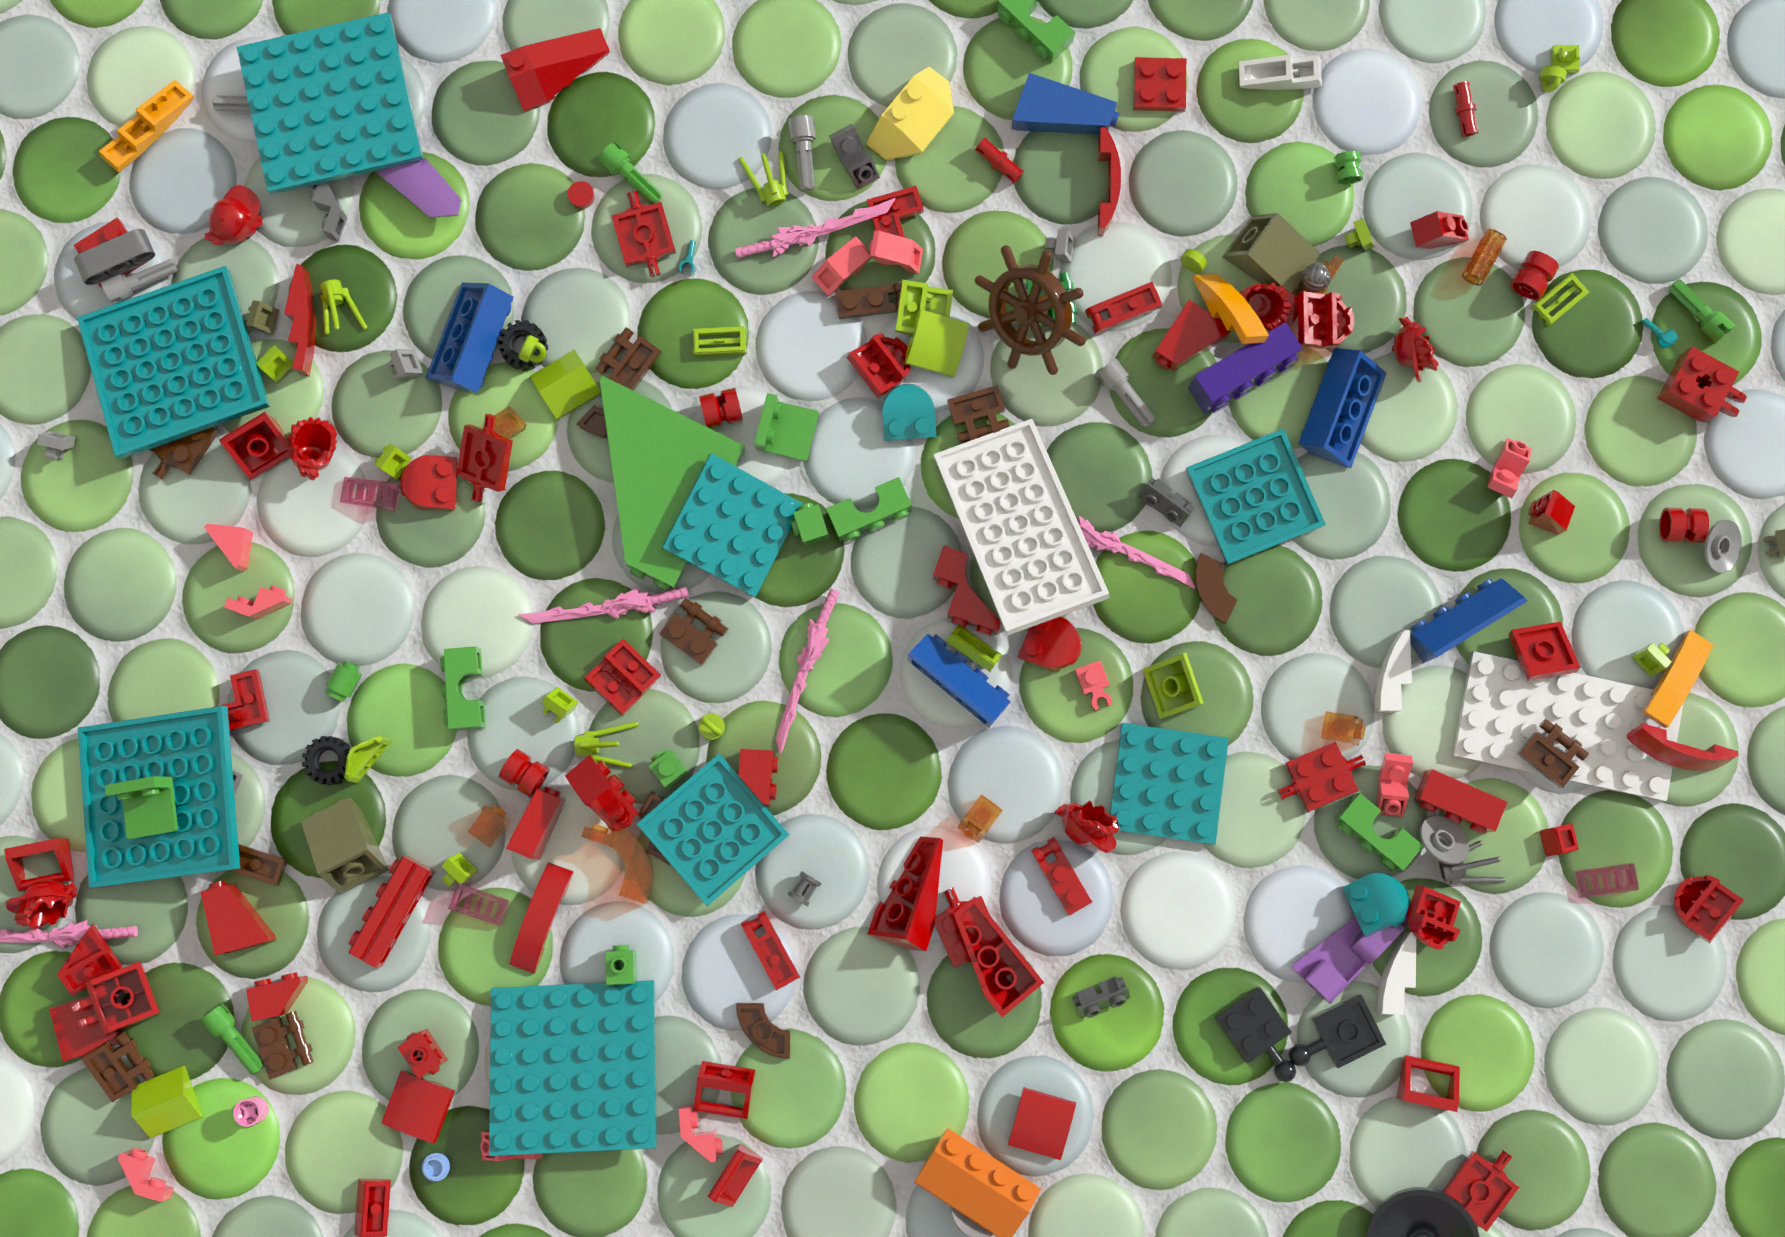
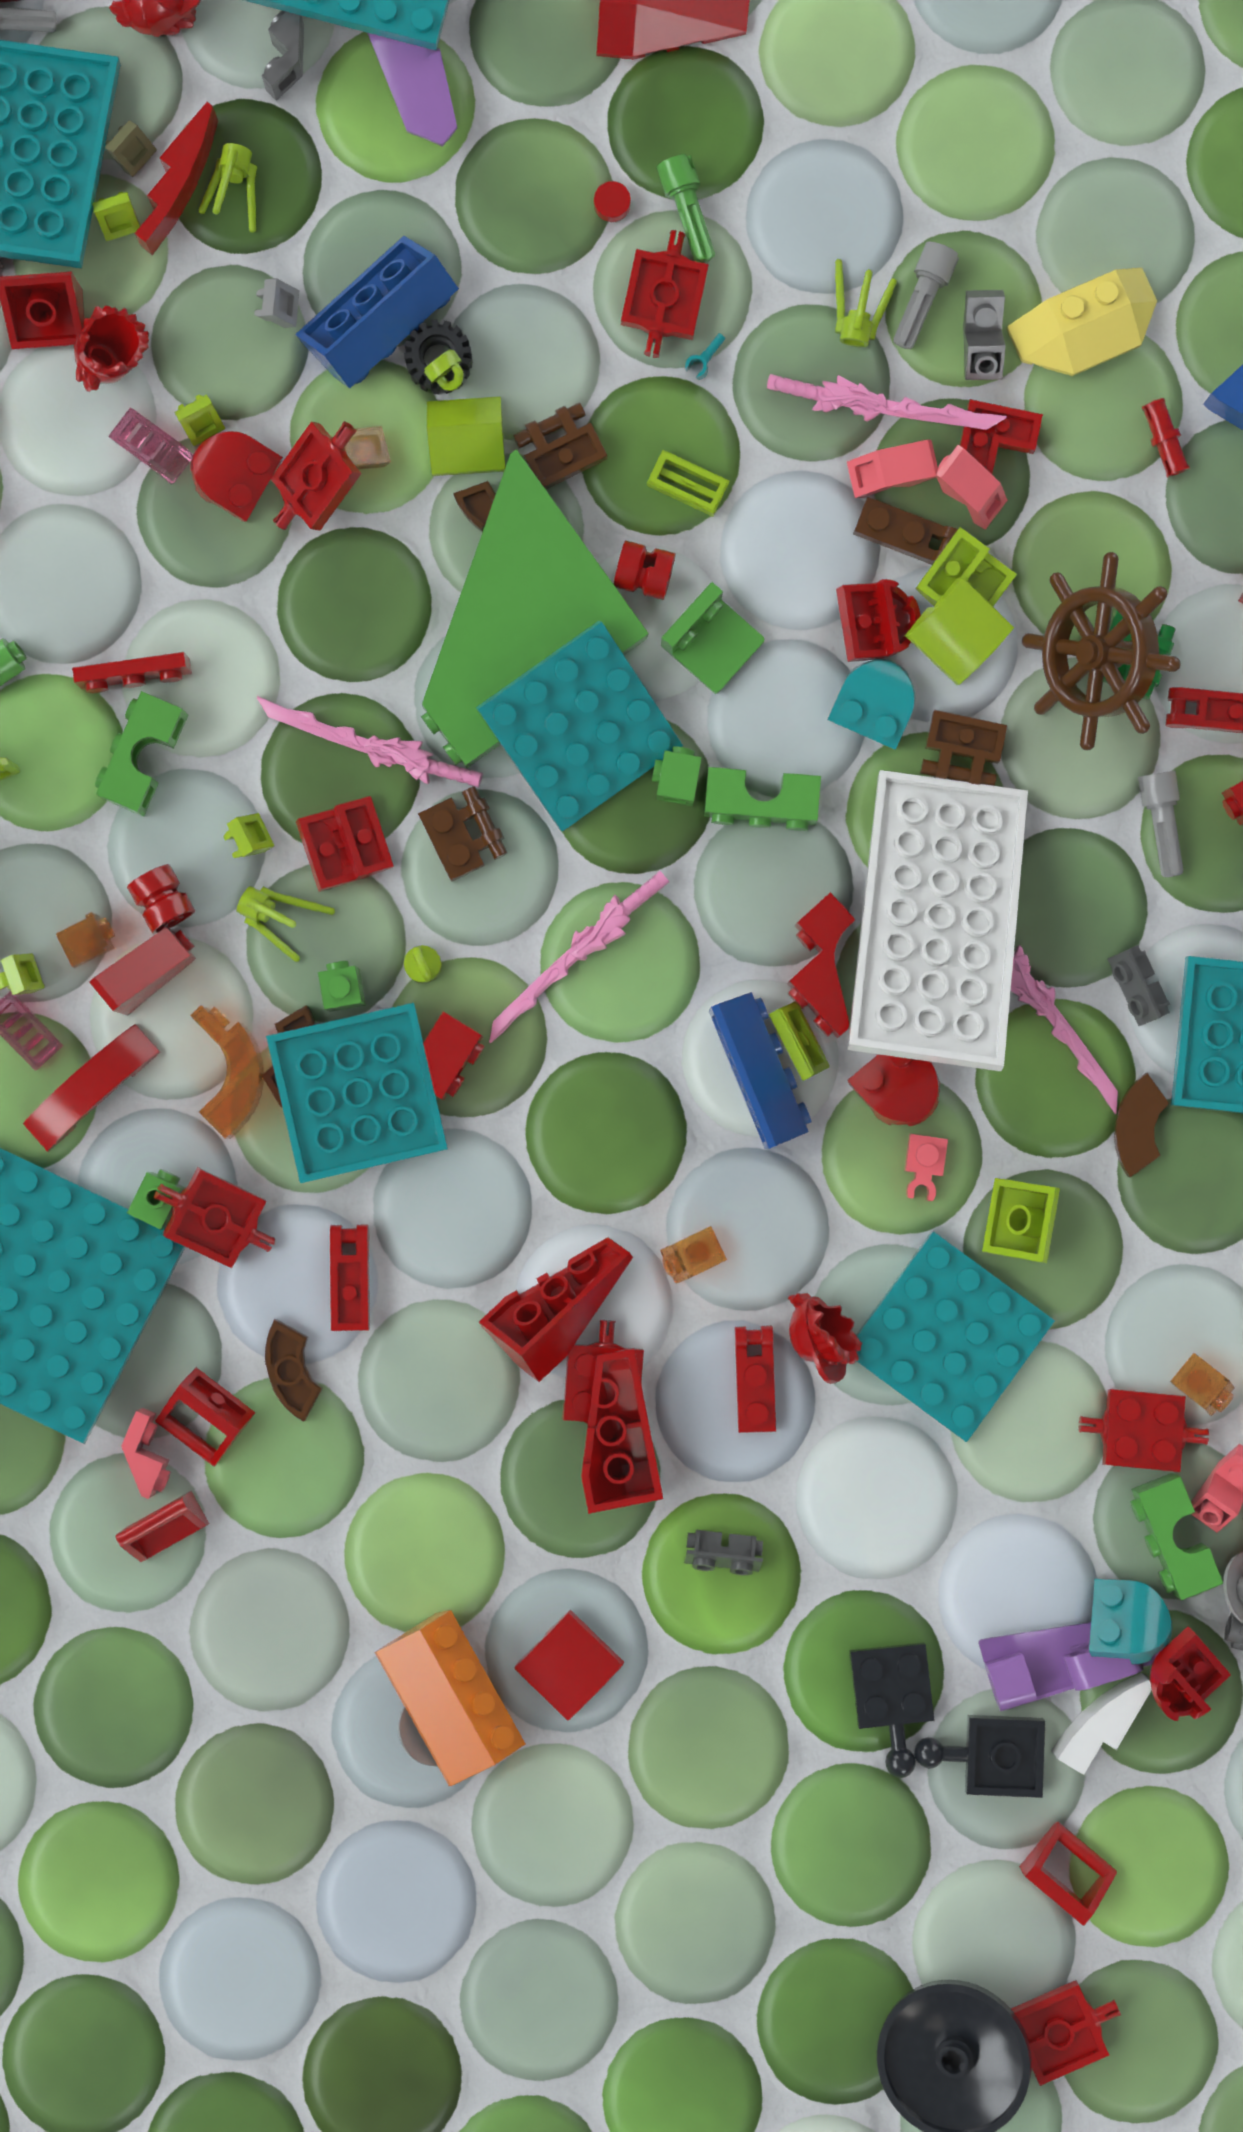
camera: 25 degrees right, 5 degrees up
red hinge [565,755,639,831] -> none
flat silver bush [788,871,822,907] -> none
light grey tile [1045,229,1075,263] -> none
none -> red plate [72,652,192,693]
none -> red plate [154,1167,275,1268]

